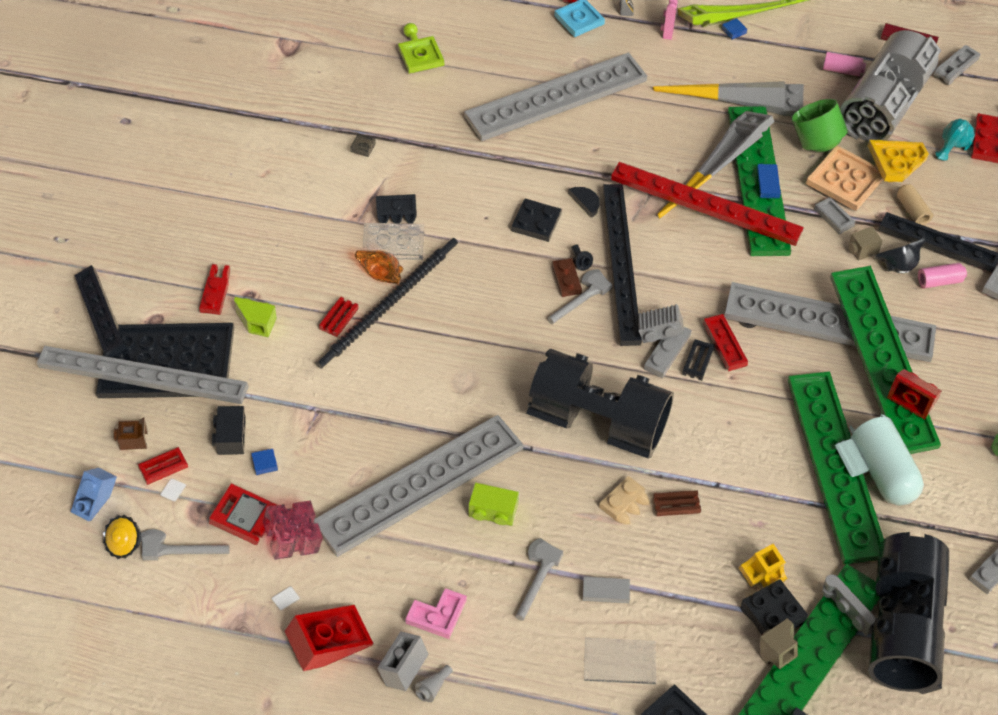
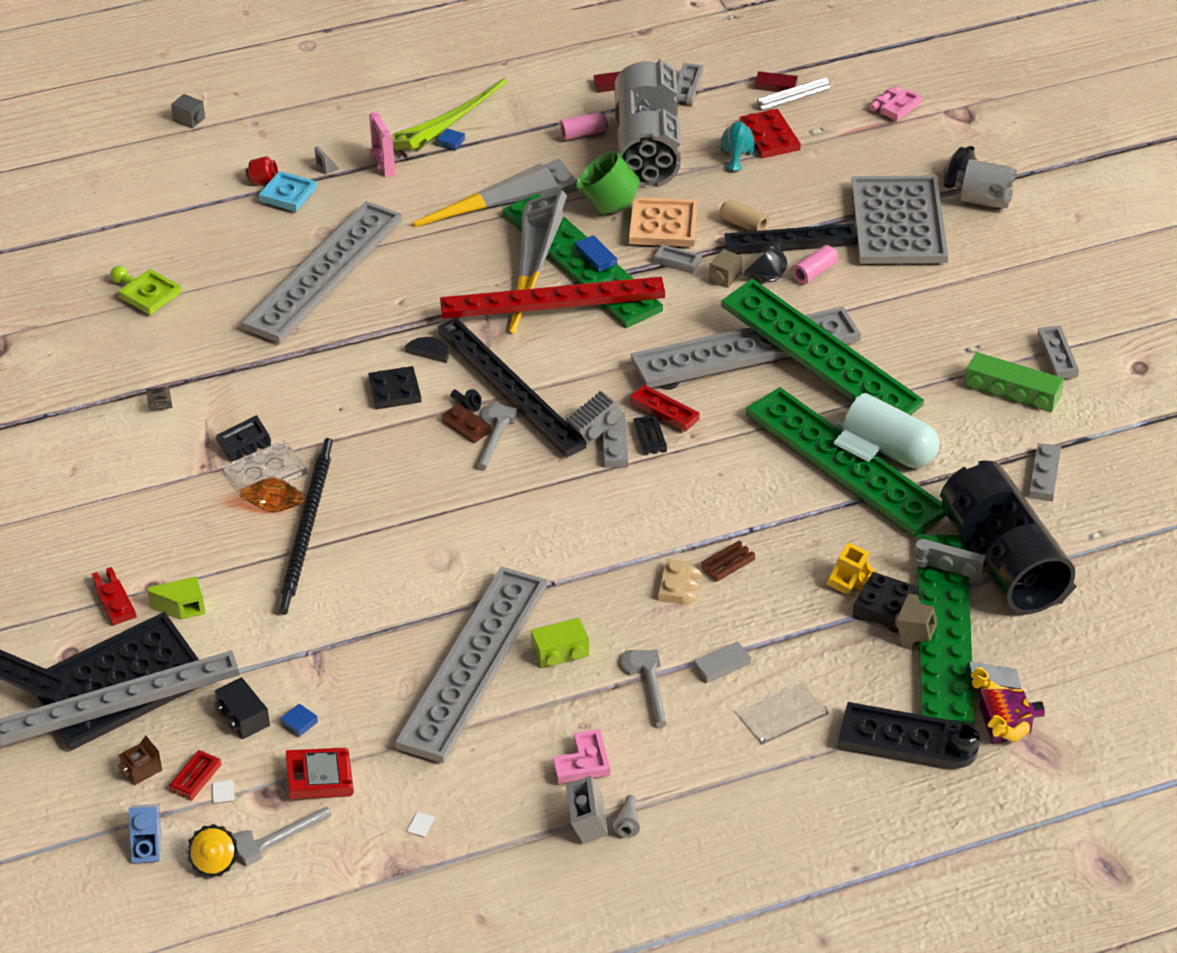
camera: 30 degrees left, 10 degrees down
clear pink brick [263,500,323,560] -> none
red slope [284,605,374,671] -> none
red tile [319,297,359,337] -> none
black cylinder [526,348,674,459] -> none
yellow plate [867,140,929,182] -> none
red slope [887,369,942,420] -> none

